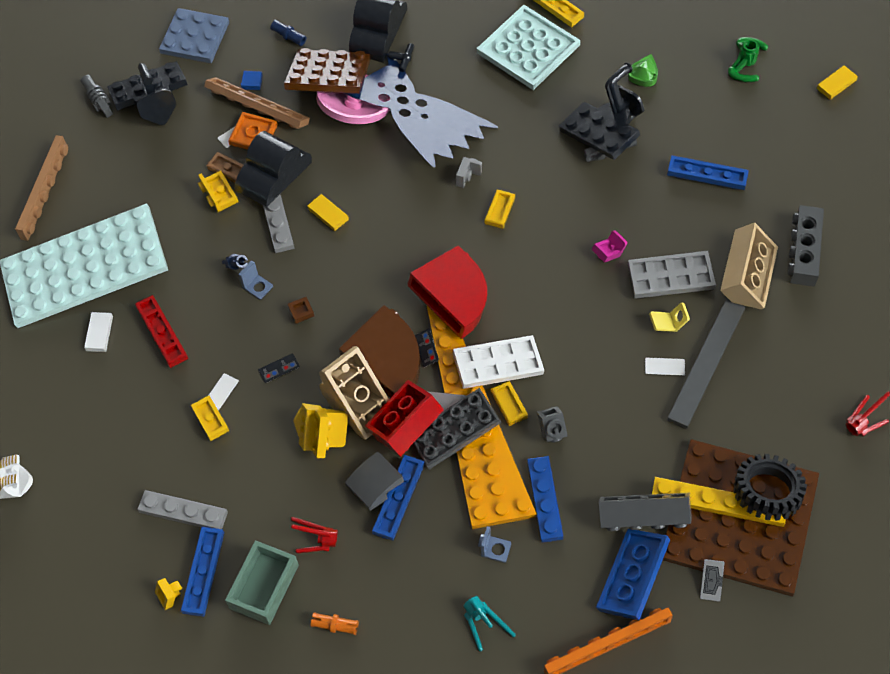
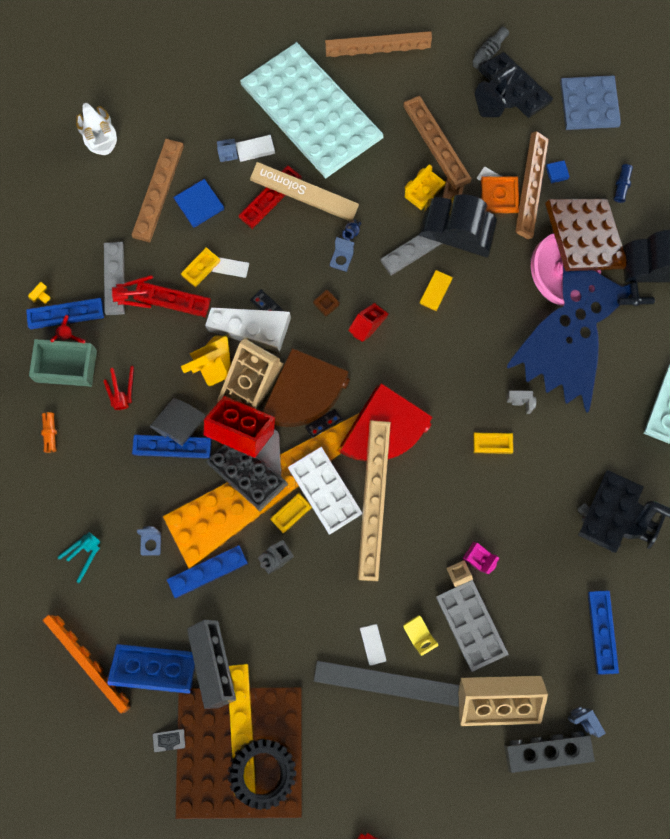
camera: 70 degrees right, 15 degrees up
none -> red plant [50,315,86,344]
none -> red plant [112,275,153,308]
none -> medium nougat plate [132,139,184,242]
none -> red plate [133,282,211,318]
none -> blue tile [174,179,224,228]
none -> white wedge [205,308,291,353]
none -> sand blue bracket [217,139,238,162]
none -> tan tile [250,162,359,222]
none -> red slope [348,303,389,342]
none -> tan tile [357,421,391,581]
none -> medium nougat plate [403,96,472,189]
none -> tan plate [446,560,473,587]
none -> sand blue bracket [567,706,606,738]

